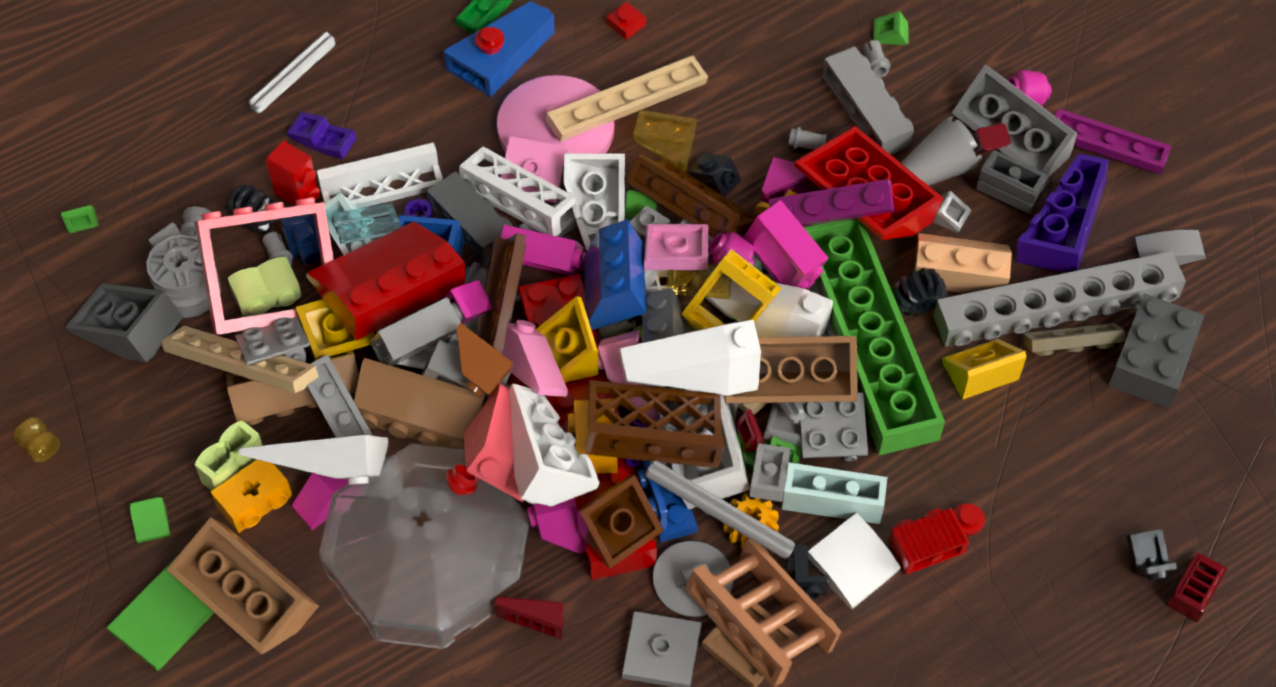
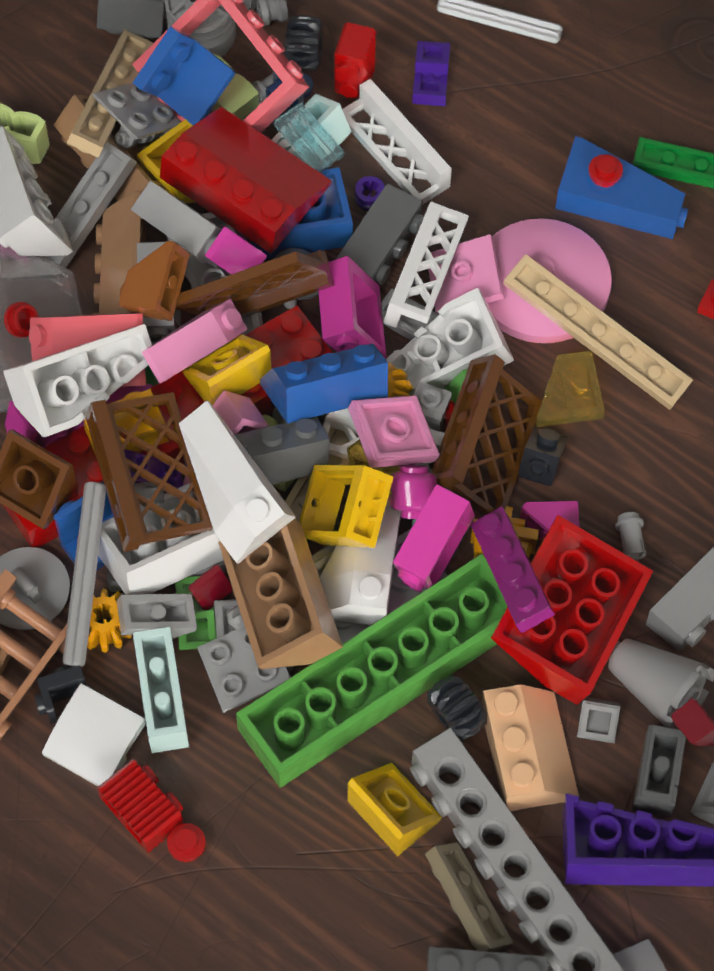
camera: 70 degrees right, 5 degrees up
none -> blue bracket [132,26,235,125]

